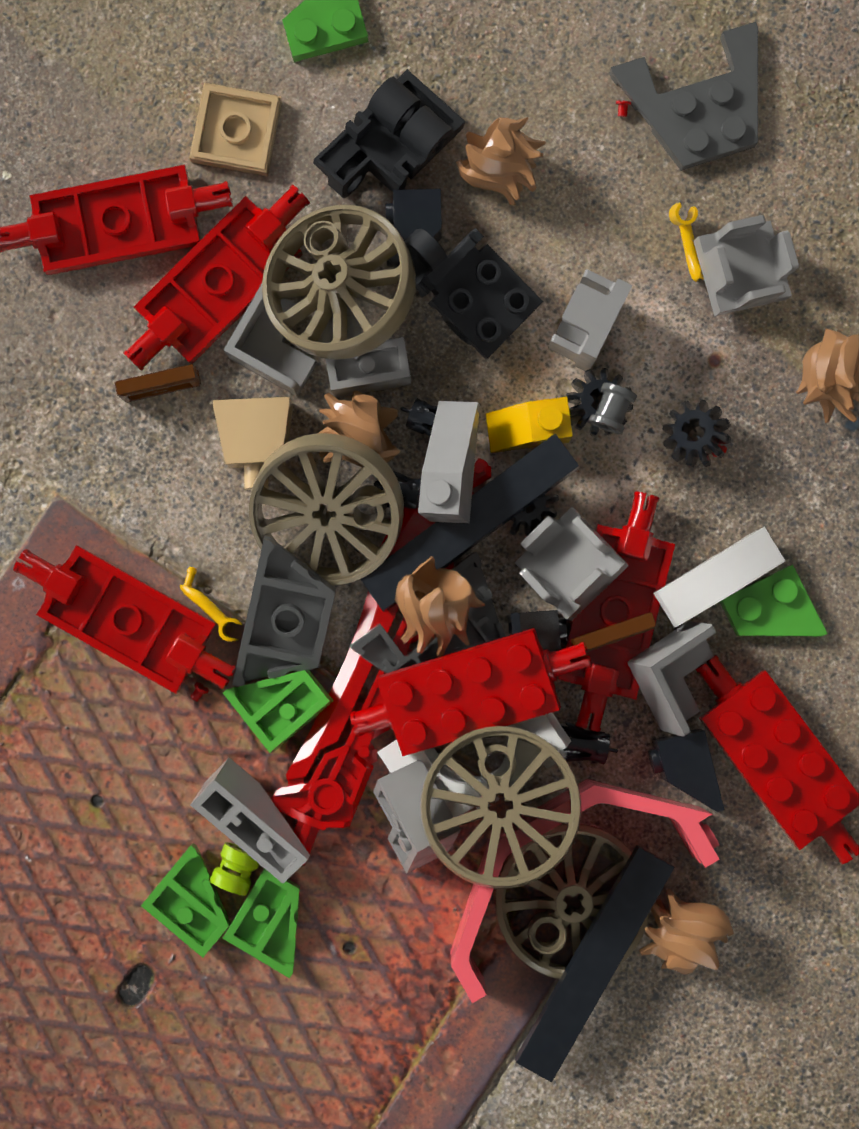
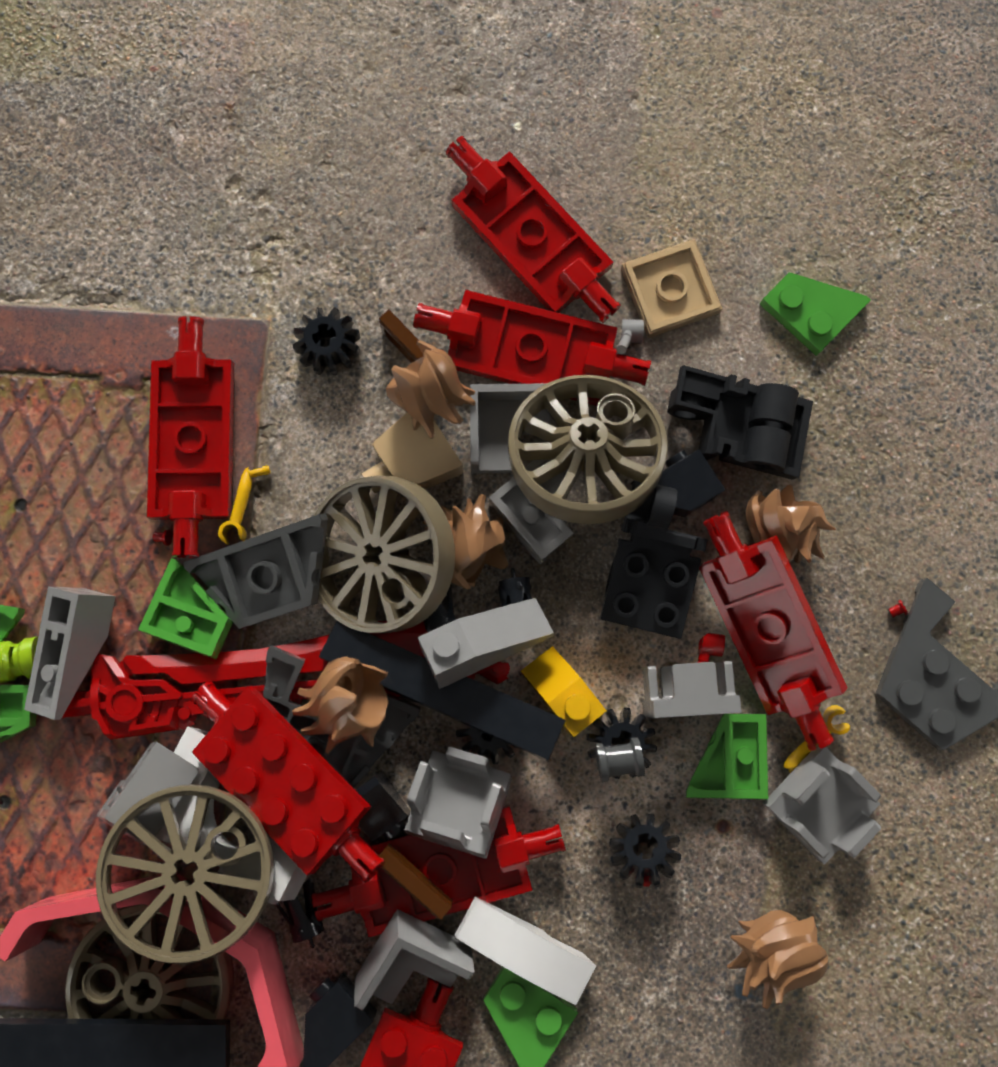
camera: 55 degrees right, 5 degrees down
none -> black gear [293,307,361,376]
none -> medium nougat hair [386,340,476,439]
none -> light grey hand [617,319,644,354]
none -> bright green wing [686,714,768,799]
none -> red hand [697,633,725,663]
none -> red plate [699,511,848,751]

